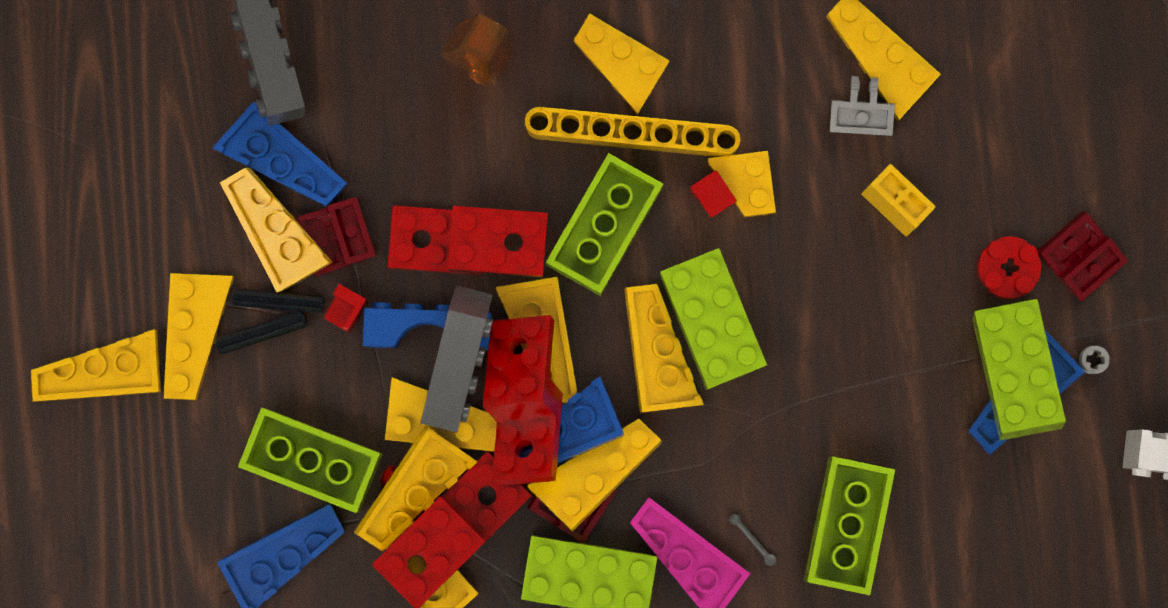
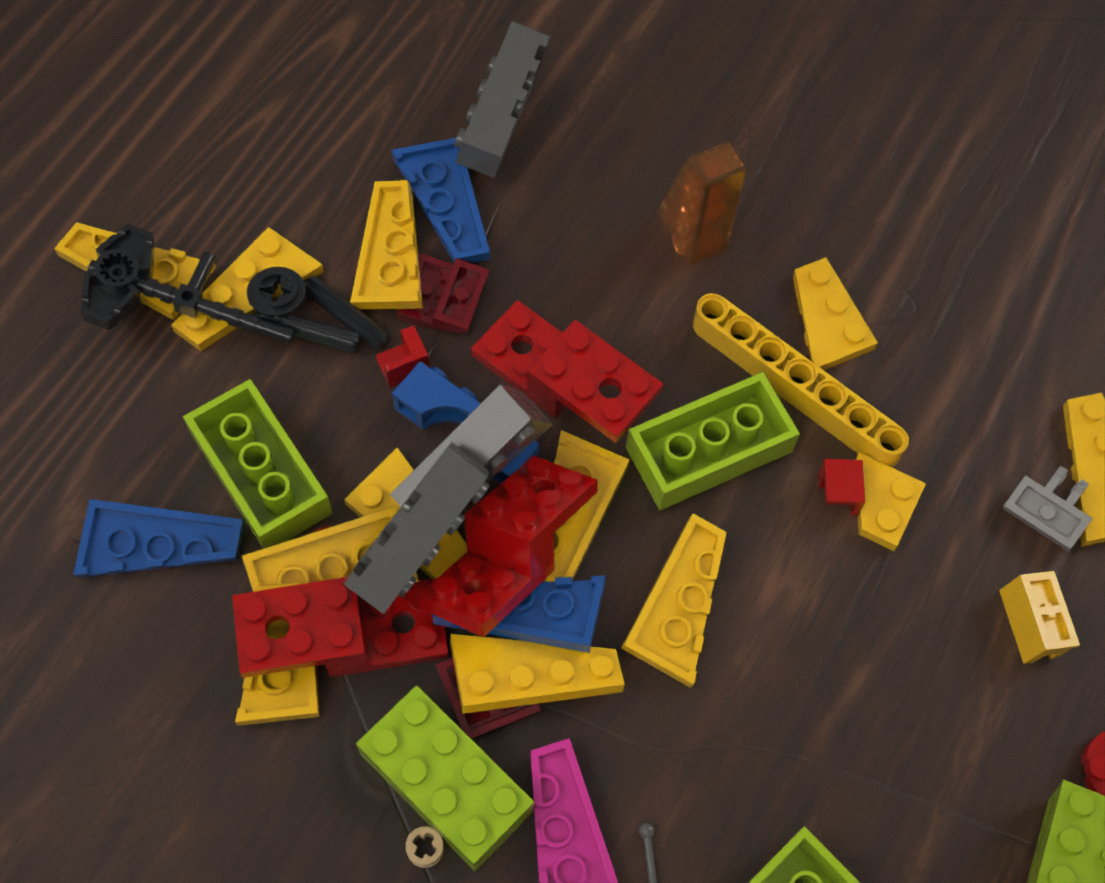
camera: 30 degrees right, 20 degrees down
lime brick [659,248,767,390] -> none
none -> black bar [81,224,295,344]
none -> black gear [247,267,306,320]
none -> dark grey wedge [344,442,490,614]

